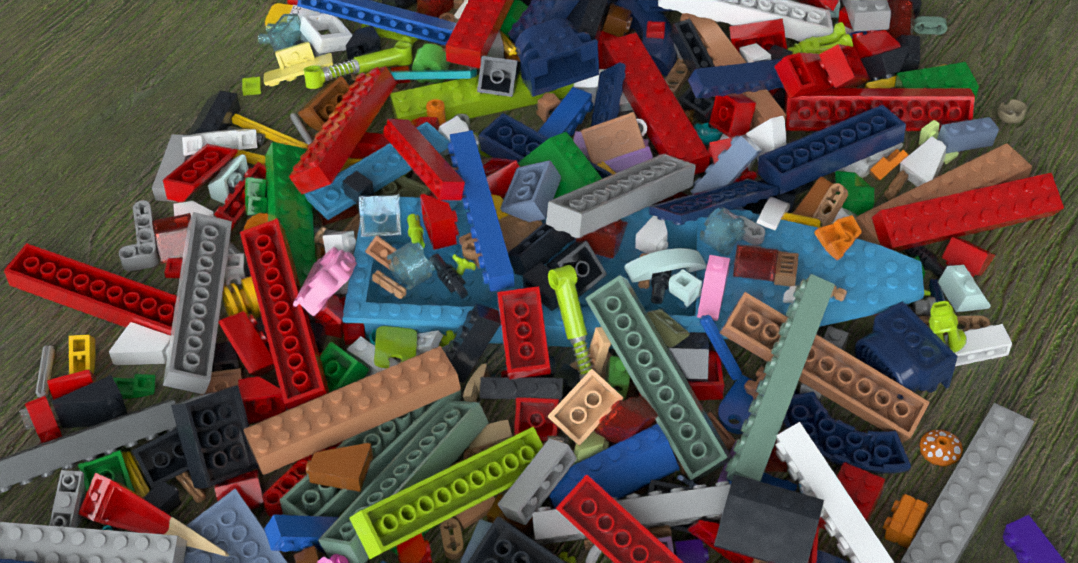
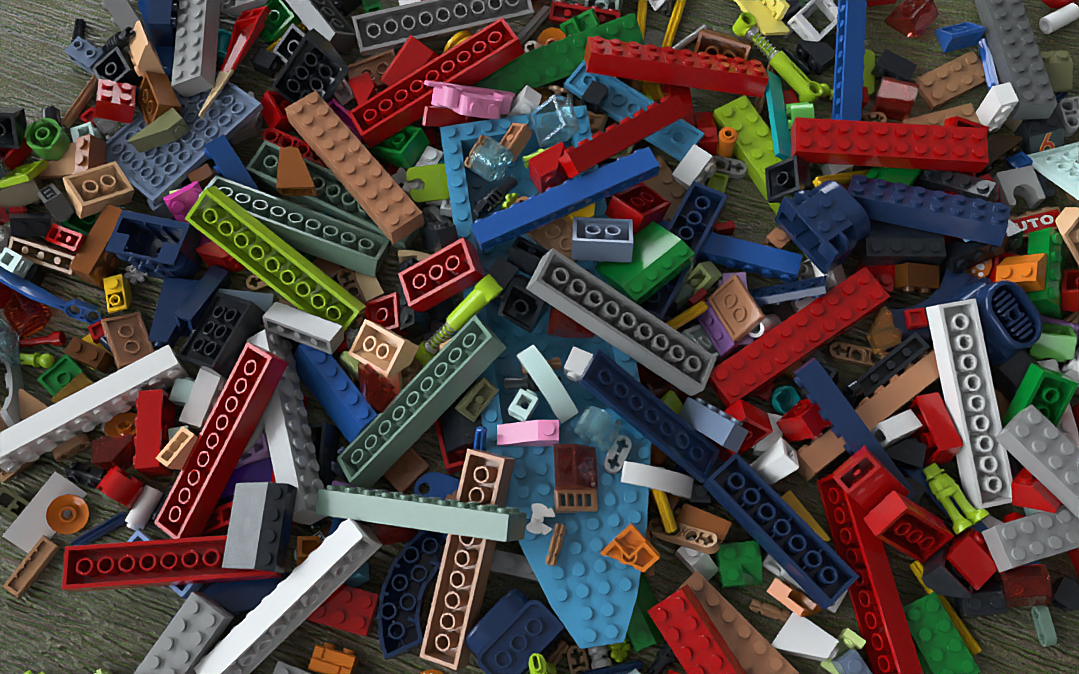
camera: 80 degrees right, 20 degrees up
none -> clear orange slope [867,306,902,354]

